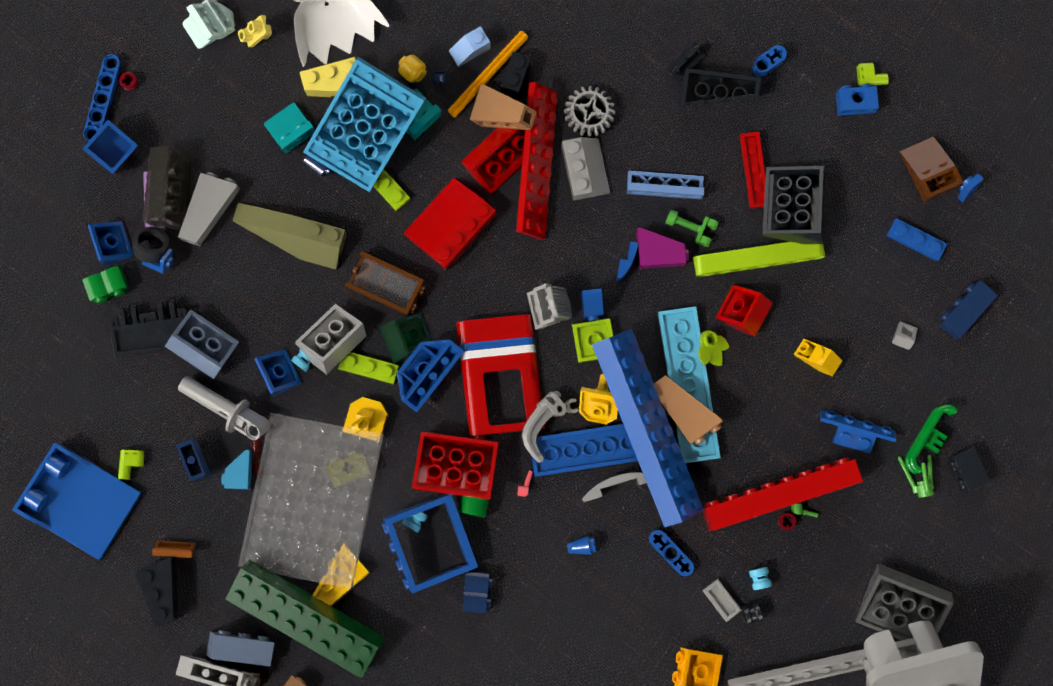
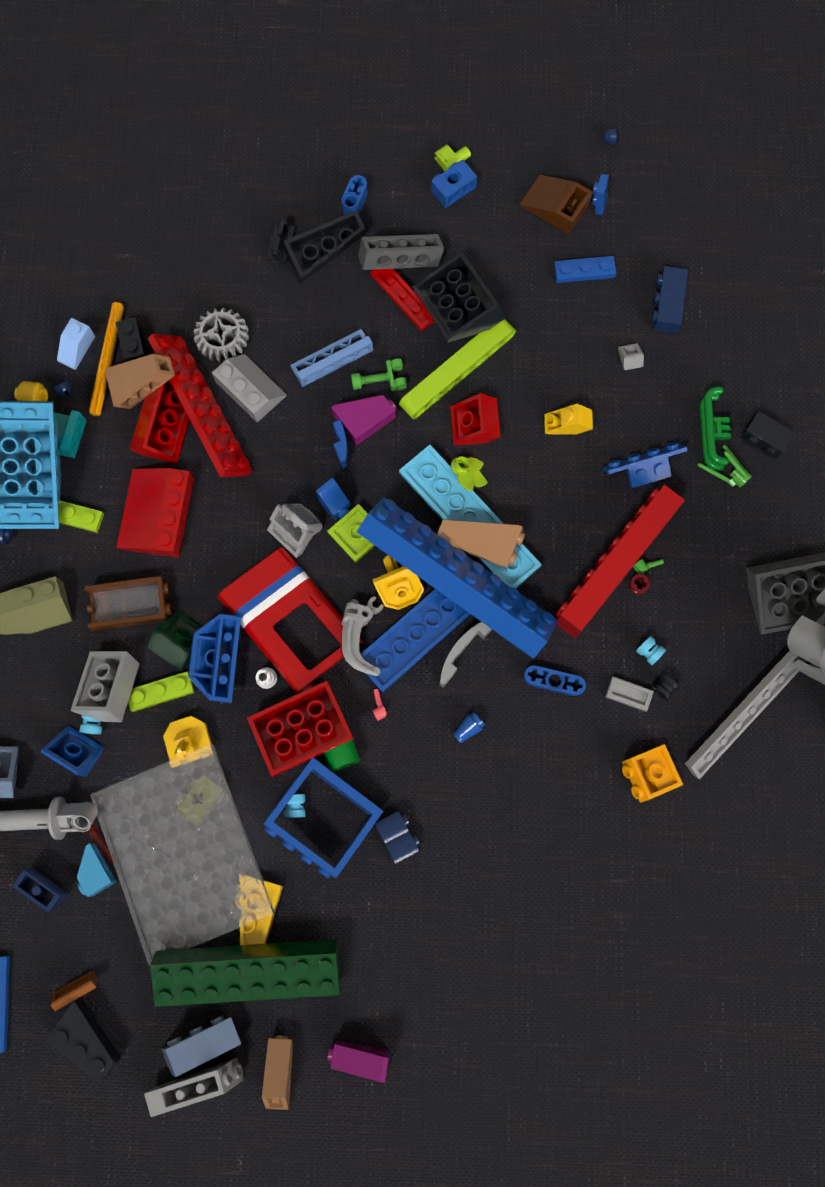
camera: 30 degrees left, 5 degrees down
none -> white pin [256,667,277,689]
none -> dark grey brick [358,234,444,270]
none -> dark blue hinge [603,128,617,145]

